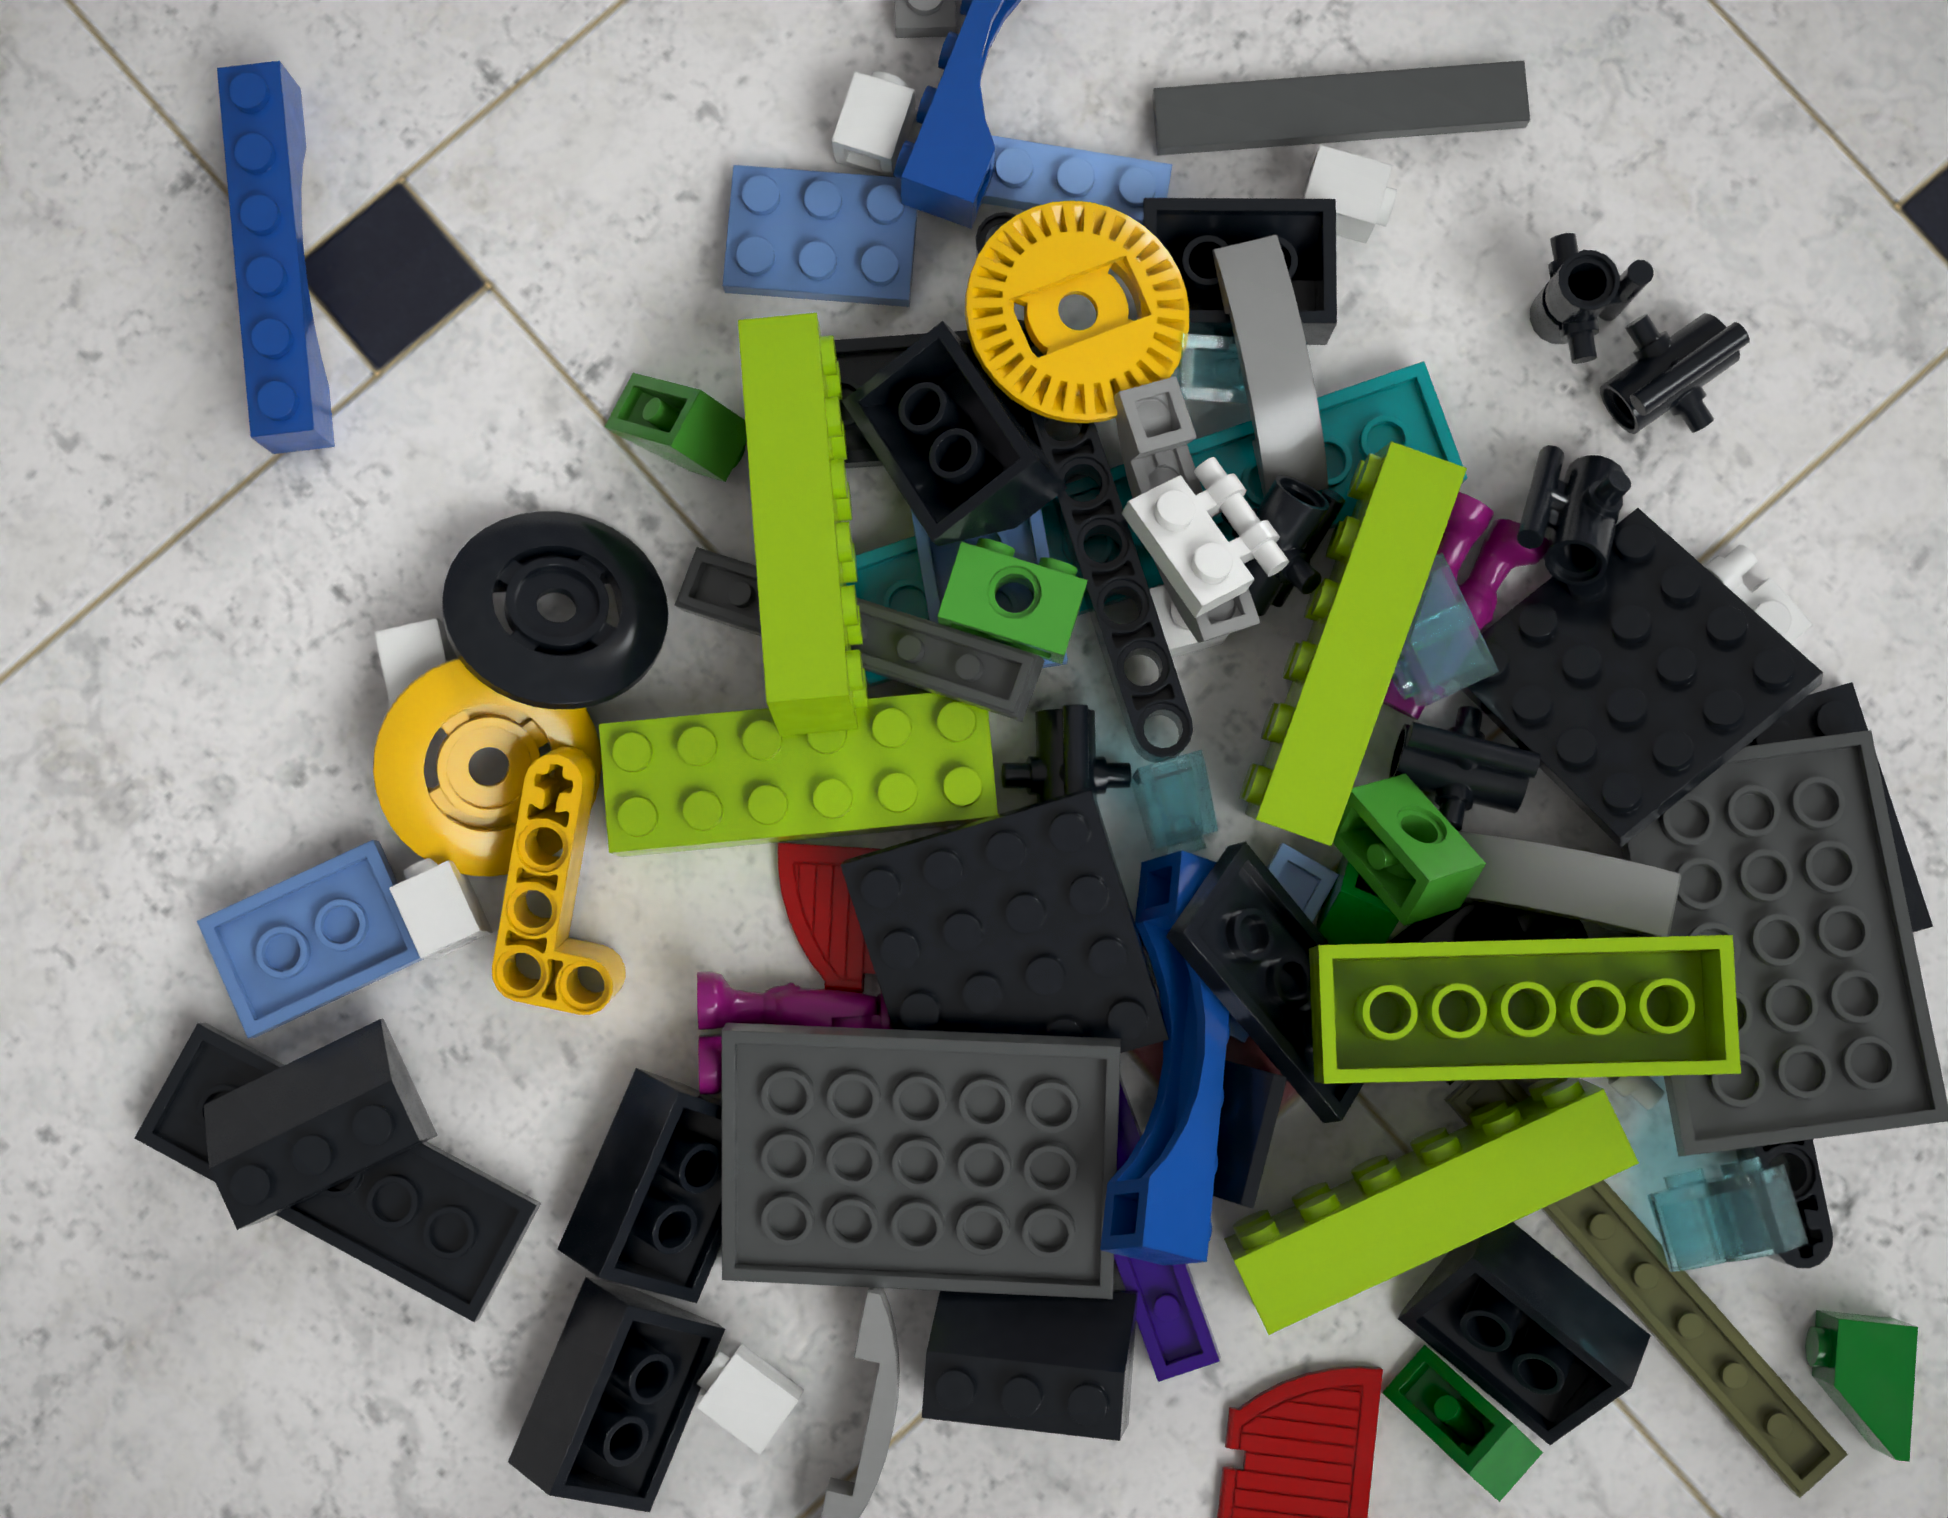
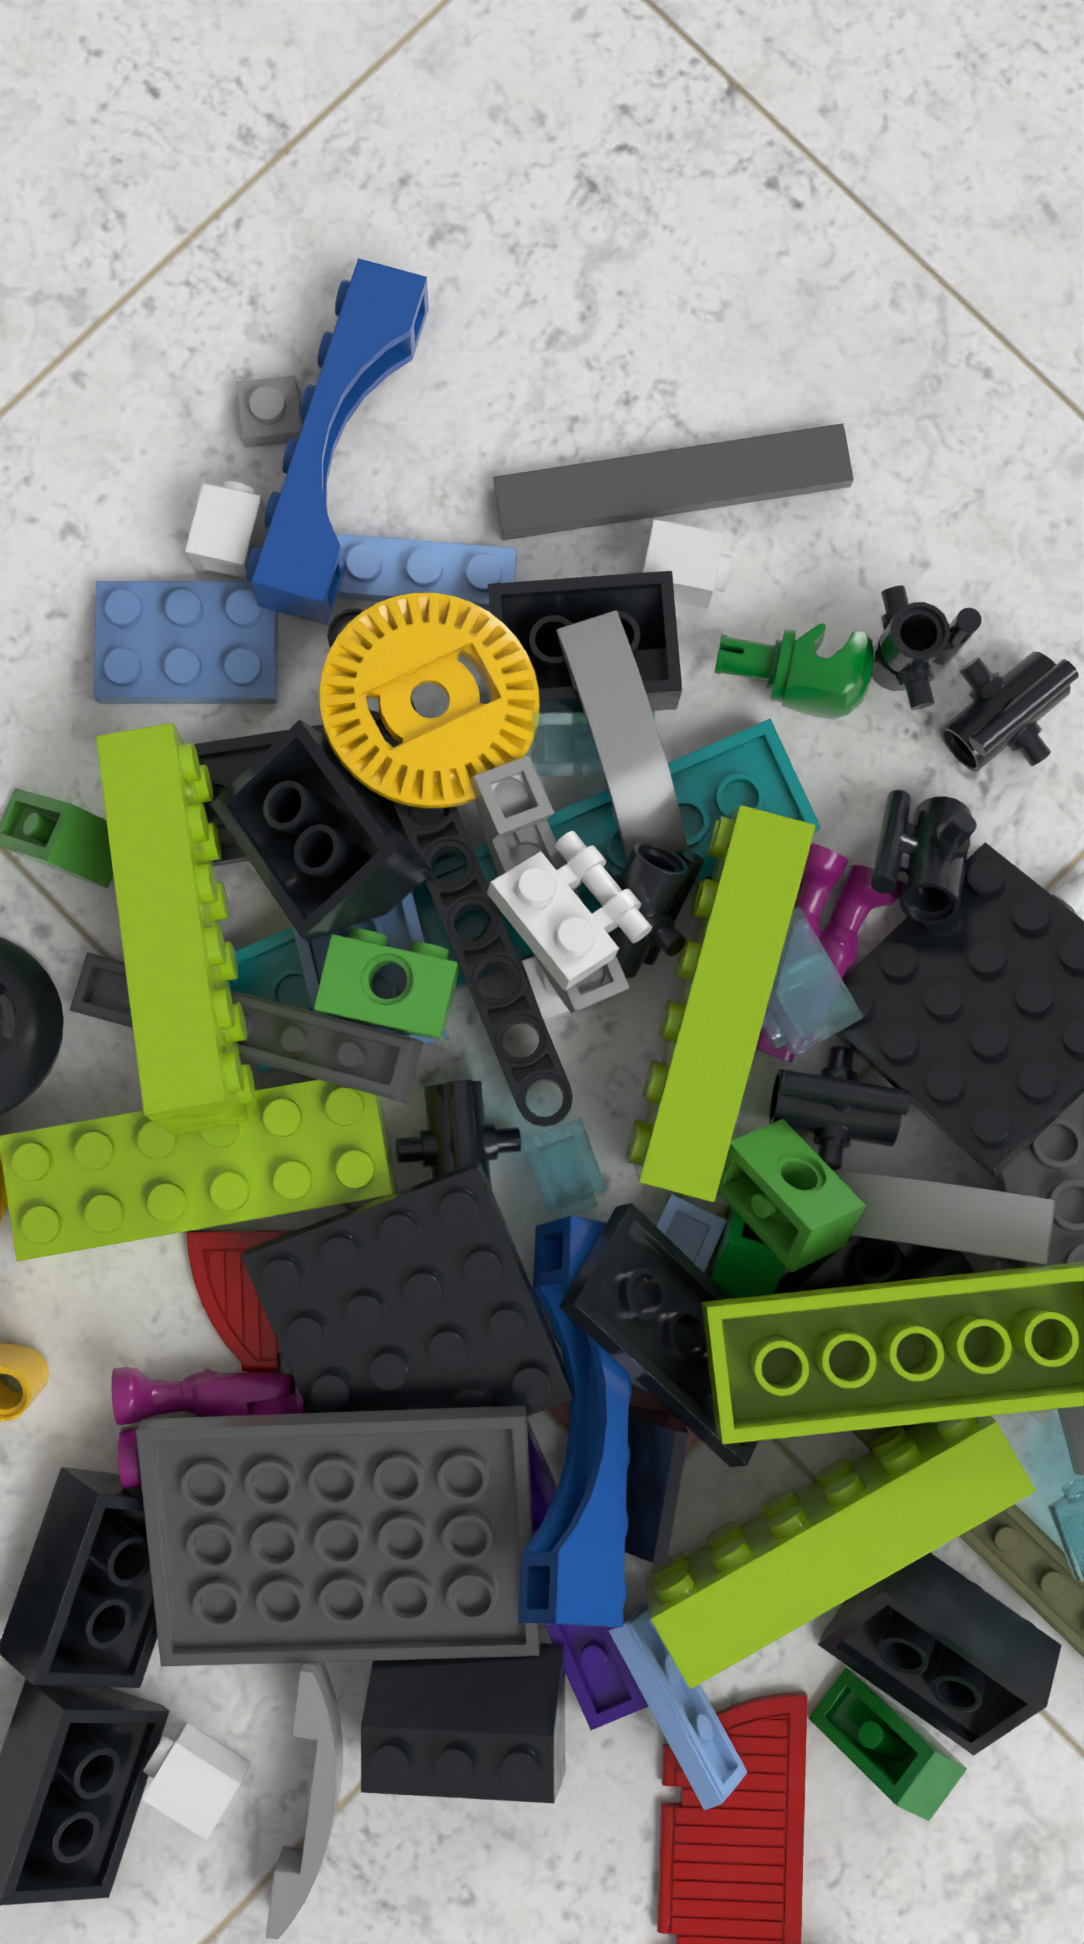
camera: 10 degrees left, 0 degrees up
none -> light blue tile [609,1601,747,1811]
none -> green piece [714,623,874,719]

